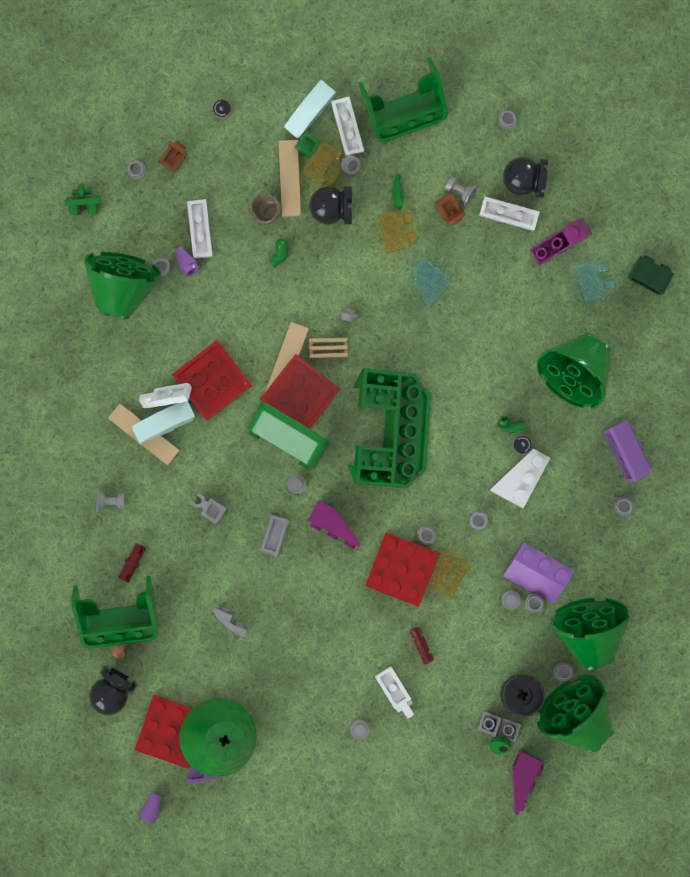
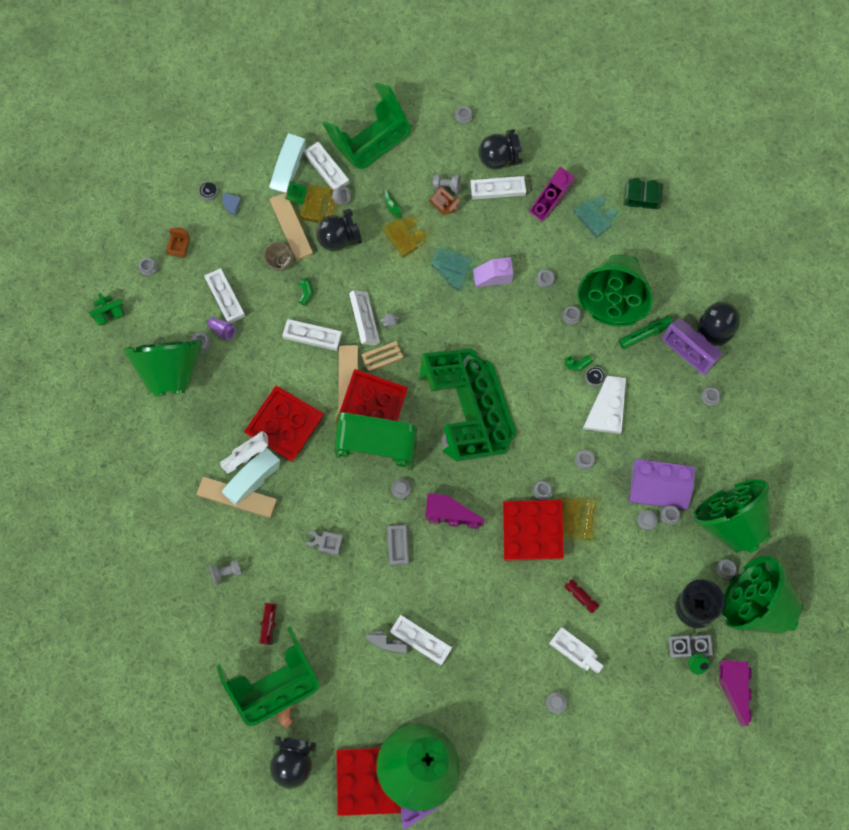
camera: 25 degrees left, 15 degrees down
none -> sand blue tile [223,193,241,216]
none -> white plate [282,319,342,351]
none -> white plate [349,290,380,346]
none -> white plate [390,615,452,666]
none -> lavender slope [473,257,513,287]
none -> light grey tile [536,269,555,289]
none -> light grey plate [562,306,581,325]
none -> green pin [618,315,673,350]
none -> black tile [697,302,740,346]

